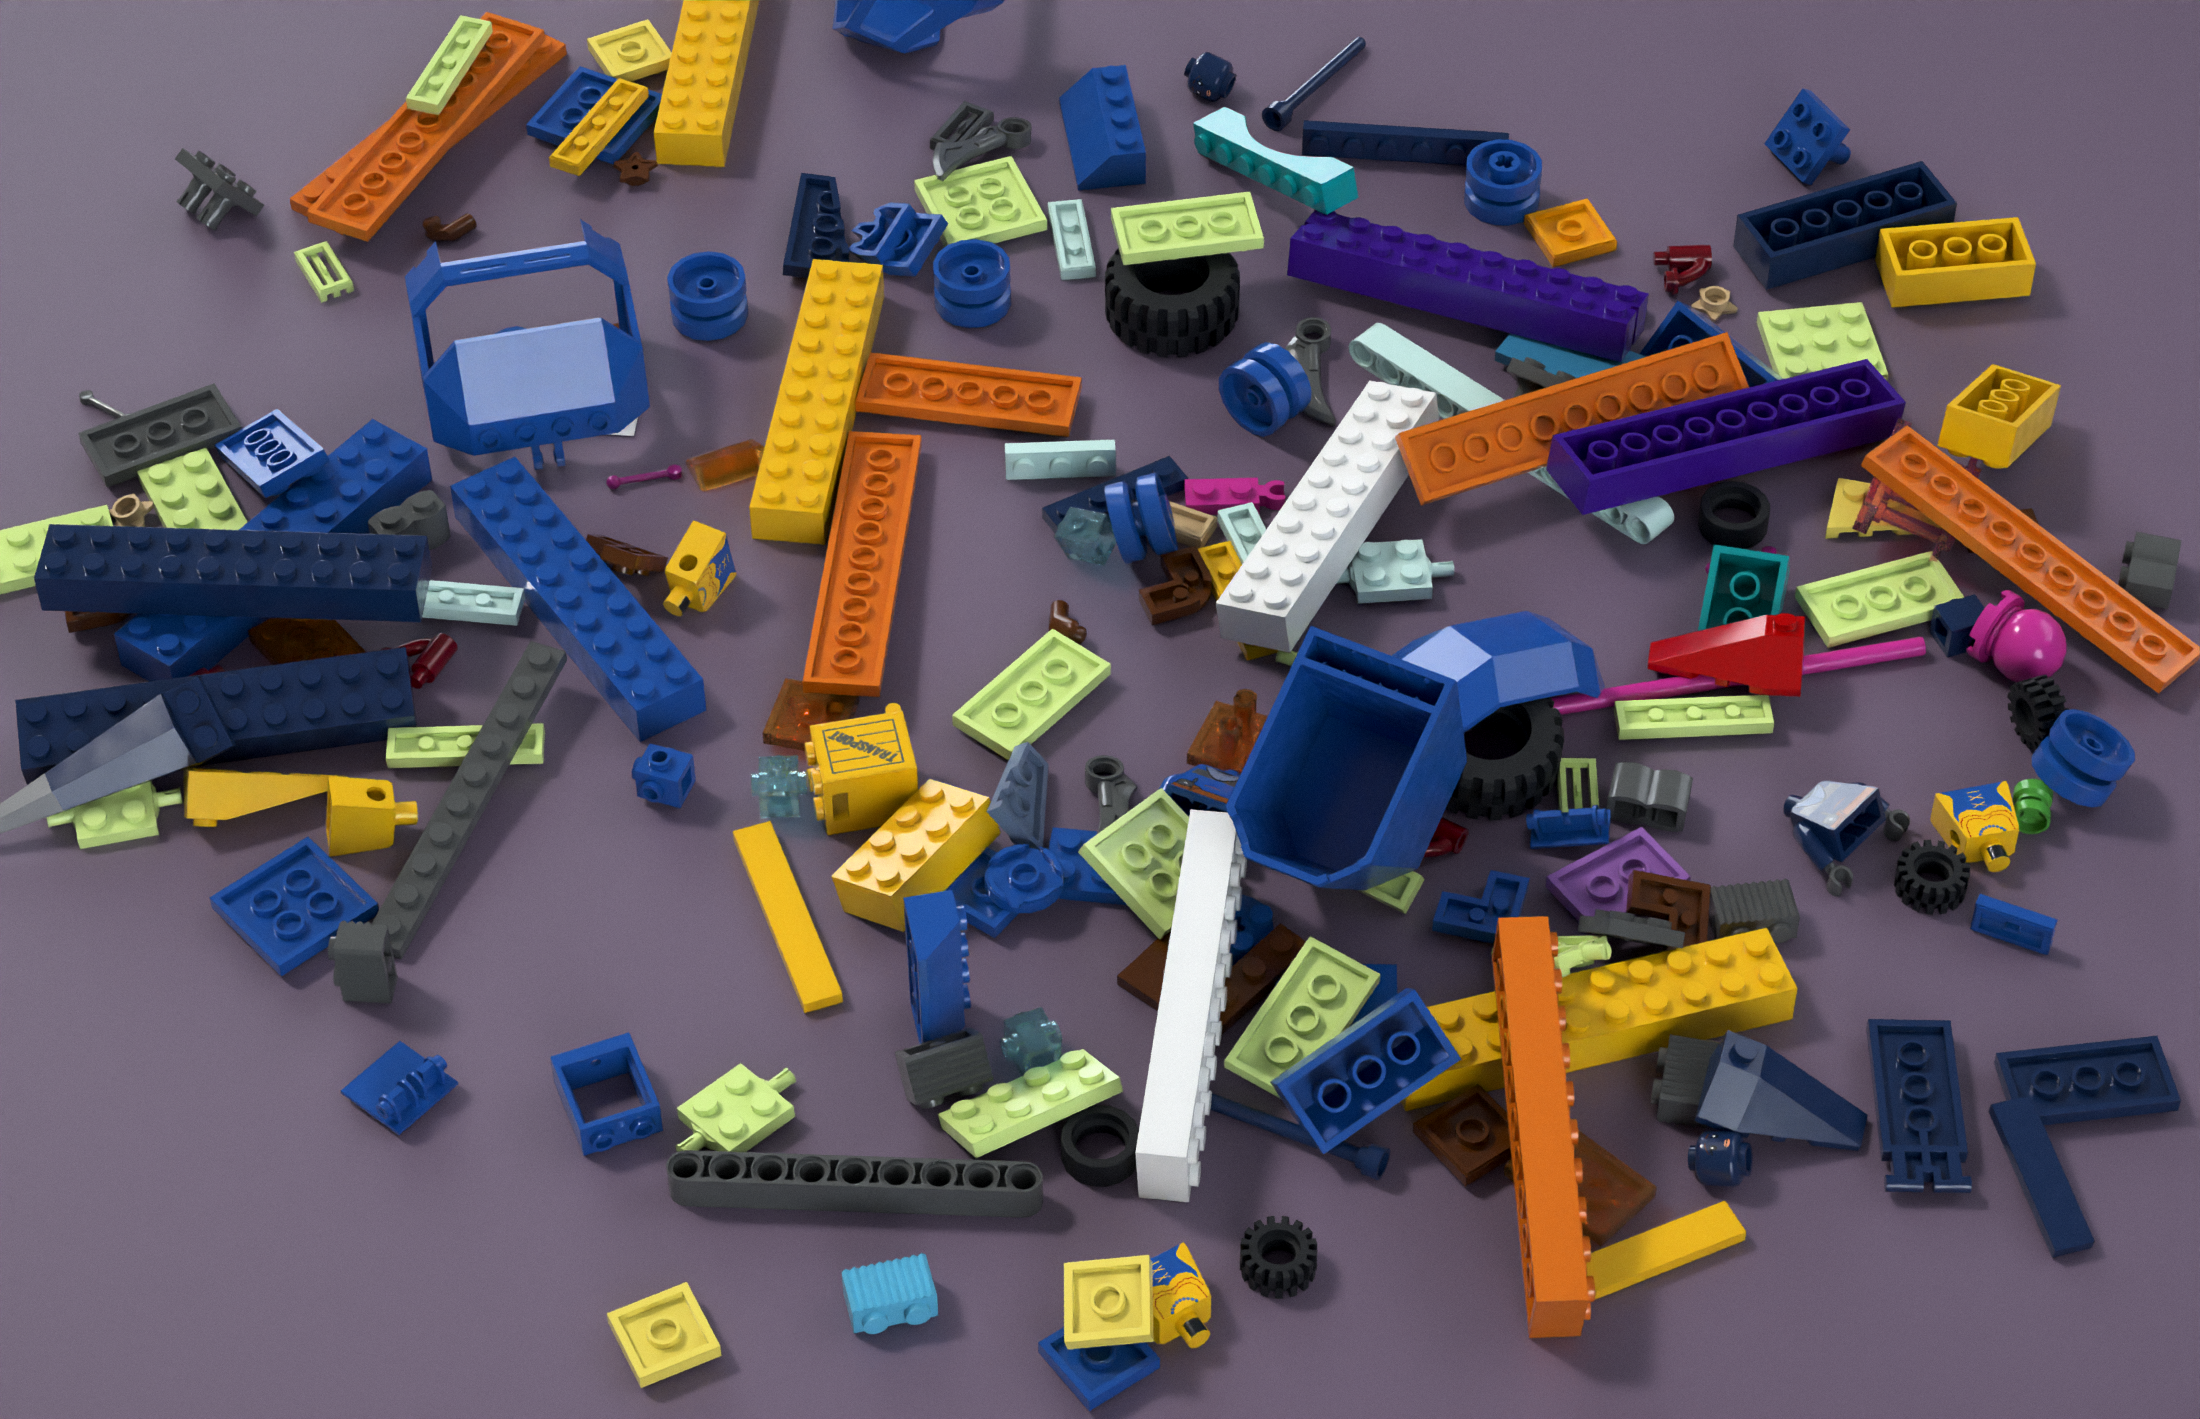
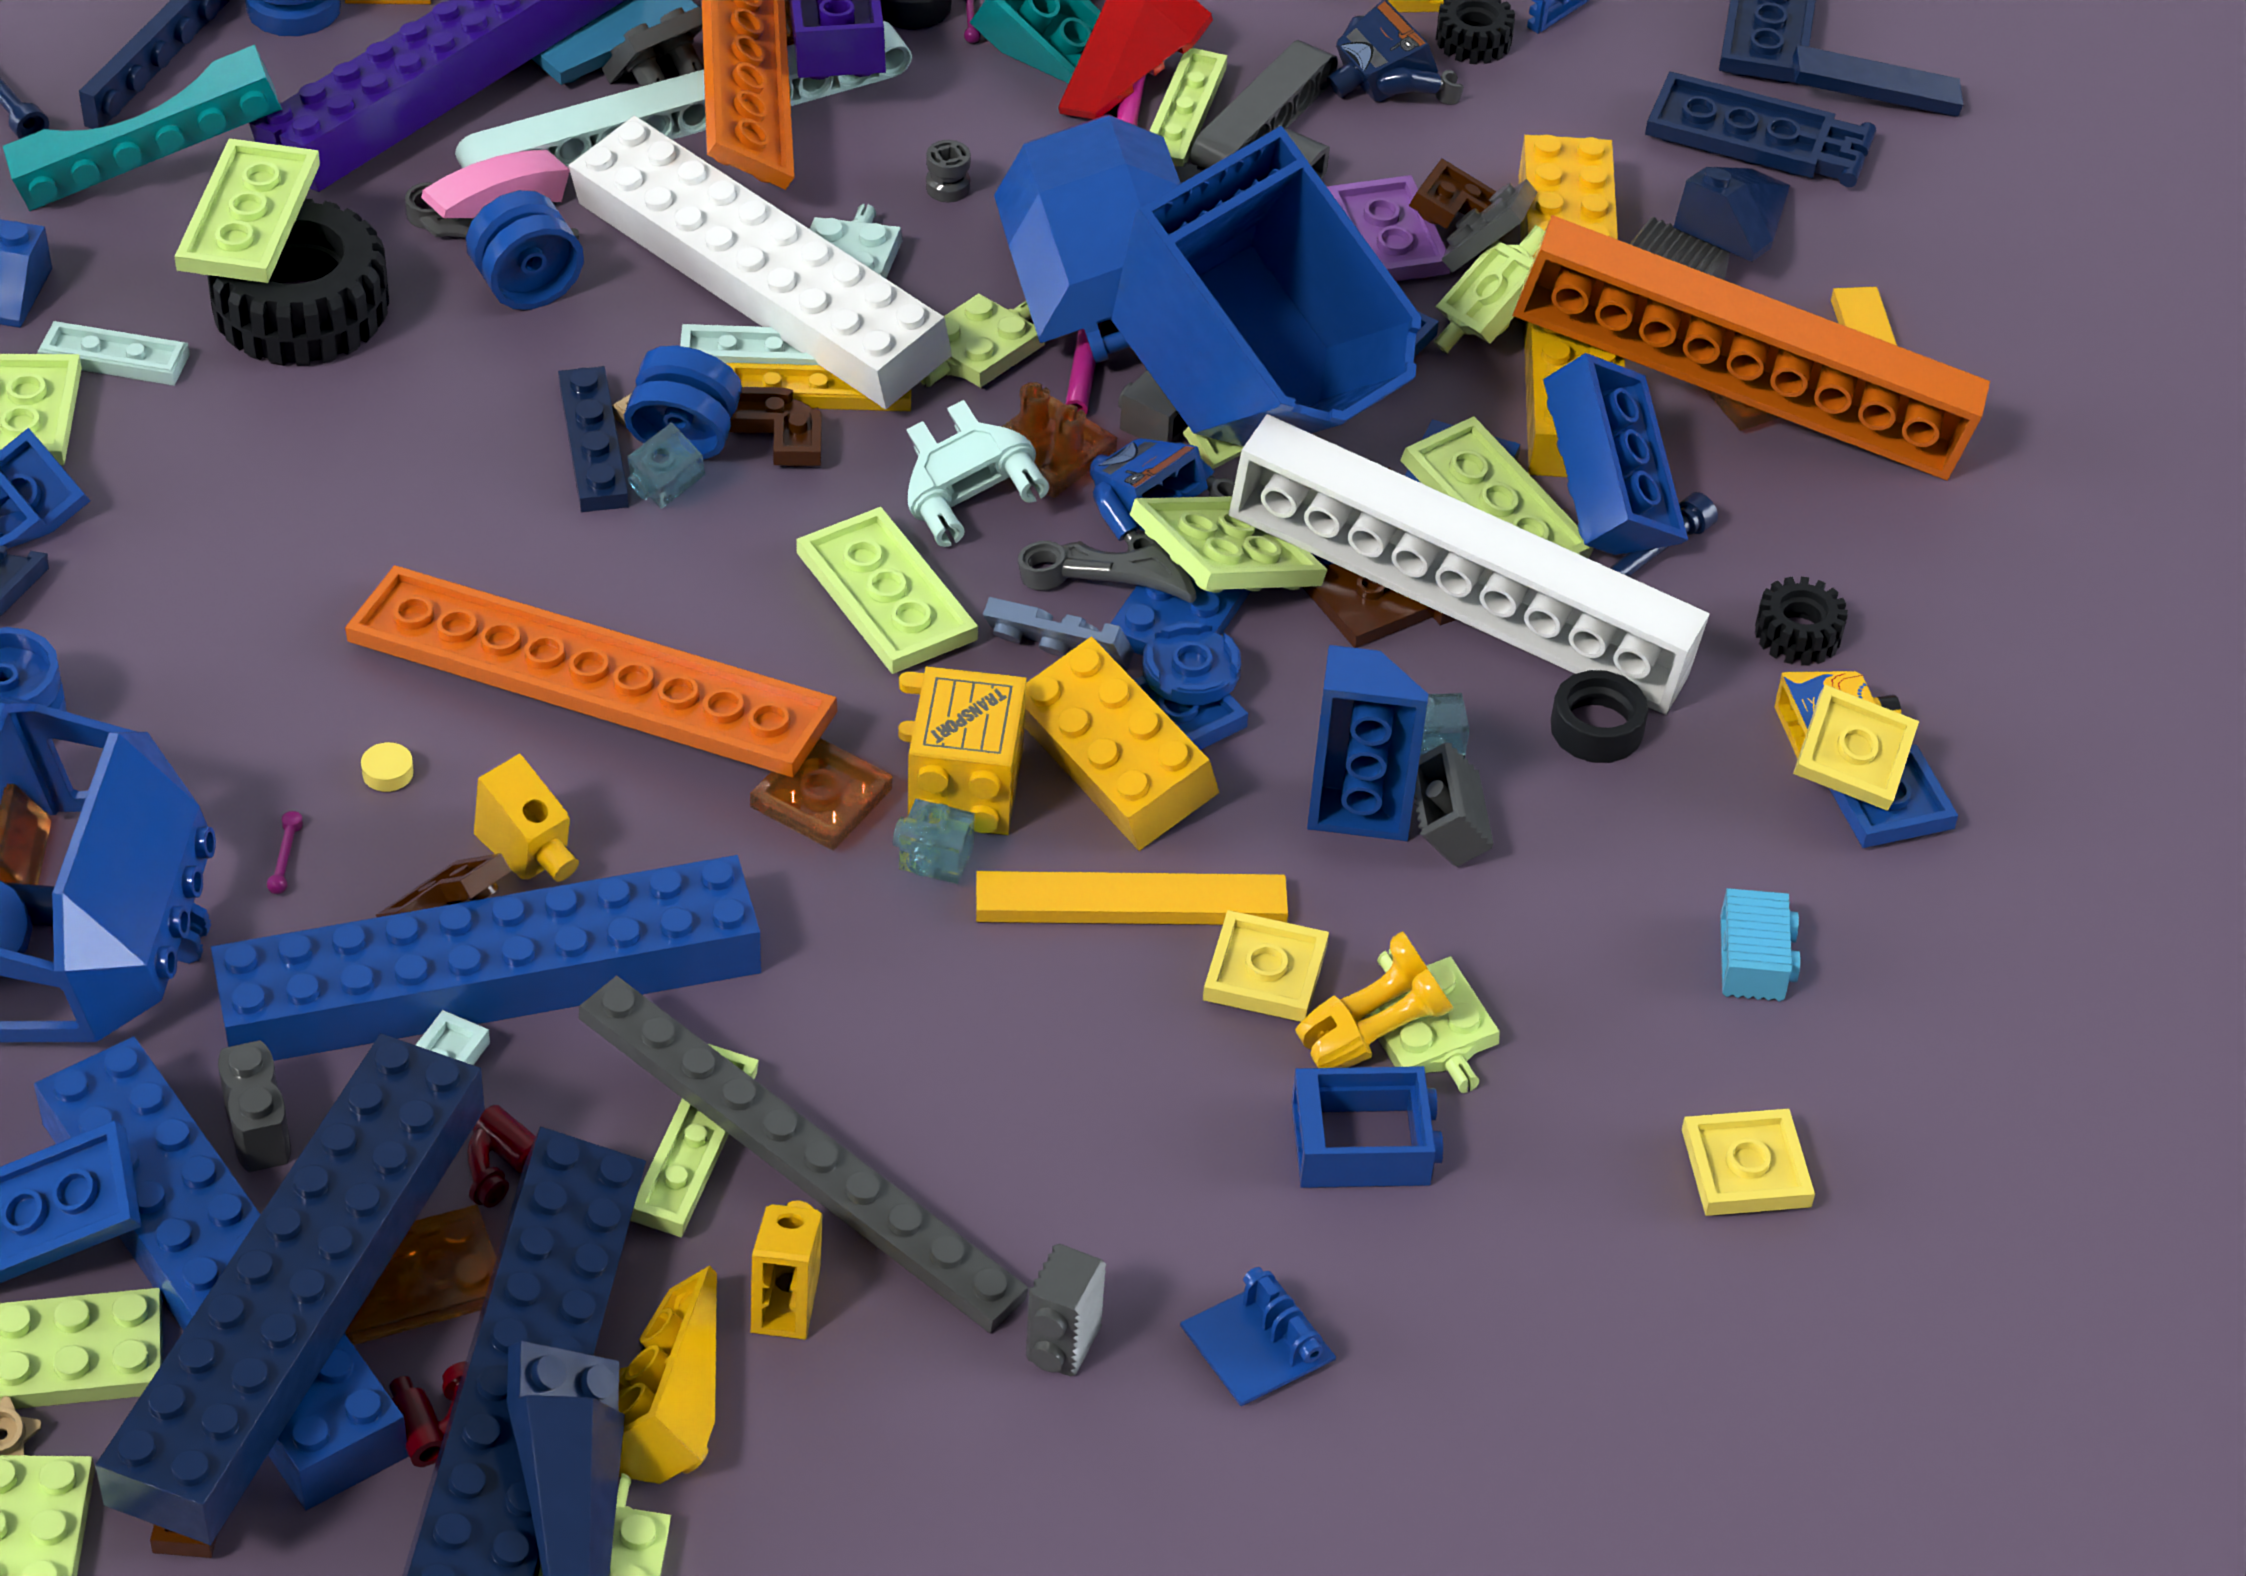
camera: 75 degrees left, 0 degrees up
blue plate [209,837,379,976] -> none
blue brick [632,743,696,808] -> none
dark grey beam [666,1150,1043,1218] -> none
clear orange slope [685,439,764,491] -> none
yellow brick [749,259,884,545] -> none
orange plate [855,352,1082,437] -> none
blue wheel [933,239,1011,328] -> none
yellowish green plate [938,1049,1123,1158] -> none
light aqua plate [1005,440,1116,480] -> none
reddish brown arm [1048,600,1087,645] -> none
dark pink plate [1184,478,1285,515] -> none
reddish brown plate [1413,1084,1511,1187] -> none
dark blue head [1688,1131,1753,1187] -> none
dark grey brick [1709,878,1800,944] -> none
none -> light yellow tile [361,742,414,792]
none -> bright pink slope [421,150,570,218]
none -> light aqua connector [906,400,1049,547]
none -> dark grey wheel [926,140,971,203]
none -> dark grey beam [1190,40,1338,170]
none -> light yellow plate [1203,910,1329,1022]
none -> yellow piece [1295,931,1454,1068]

